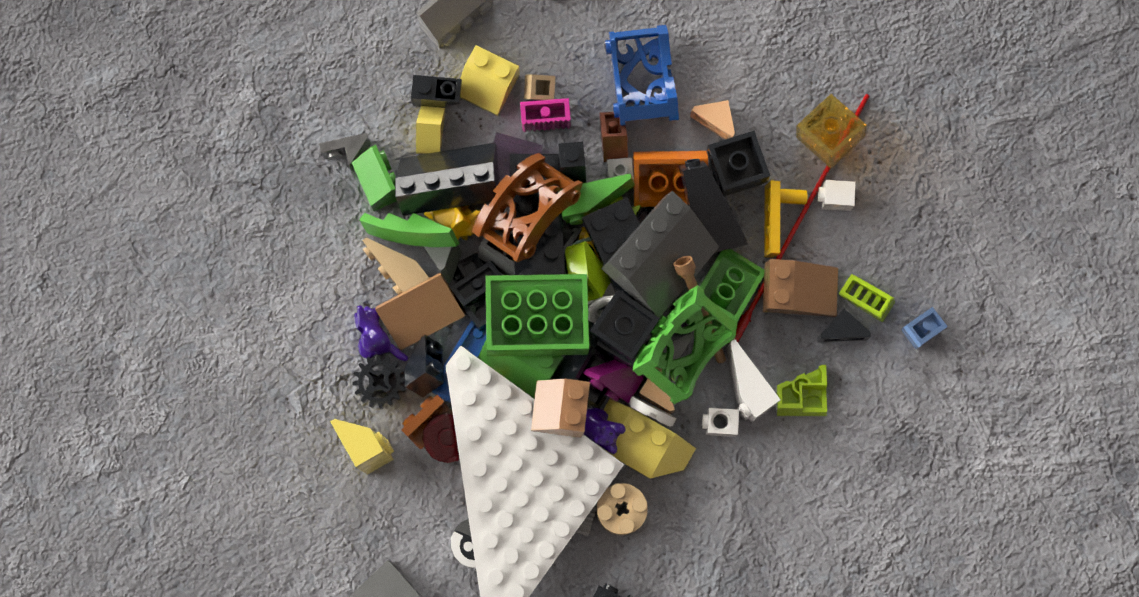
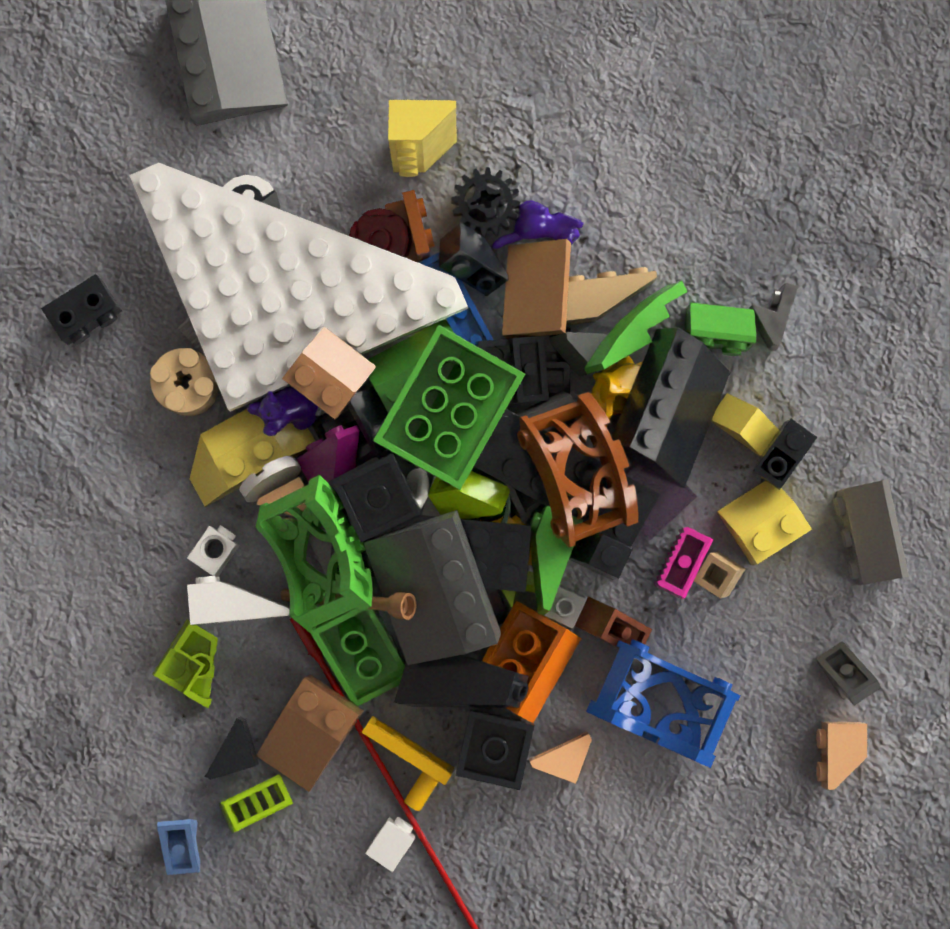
camera: 115 degrees right, 5 degrees up
clear yellow brick [796,94,867,168] -> none

